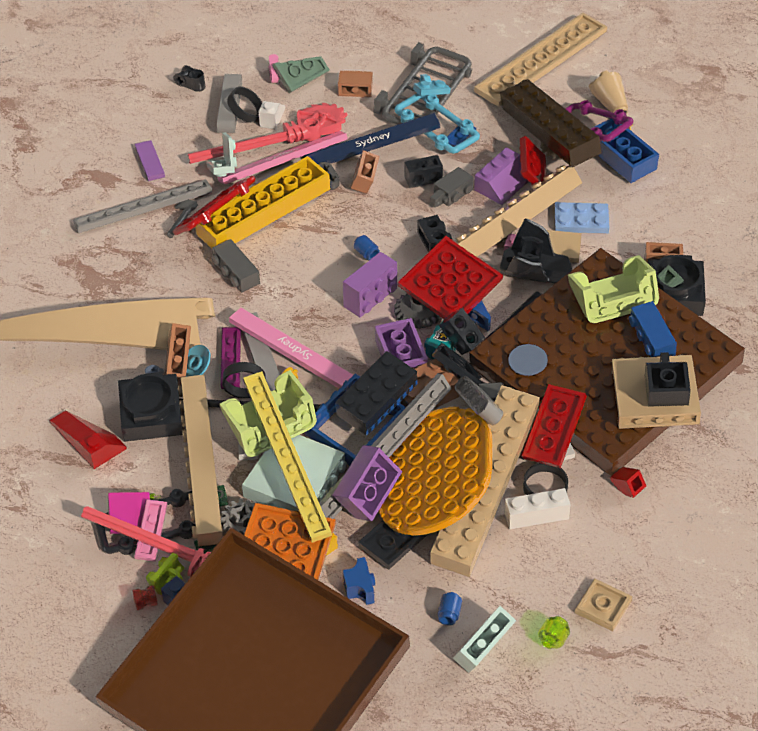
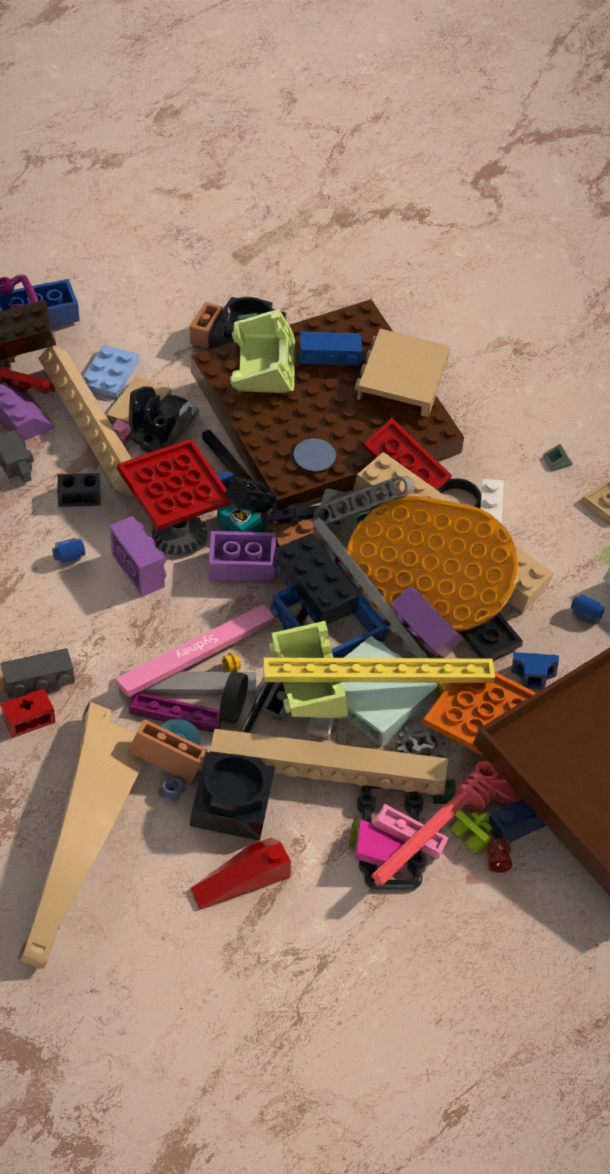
camera: 75 degrees left, 0 degrees up
red brick [610,467,646,498] -> none
black hinge [645,352,691,407] -> none
none -> red brick [0,689,56,738]
none -> sand green slope [543,444,573,470]

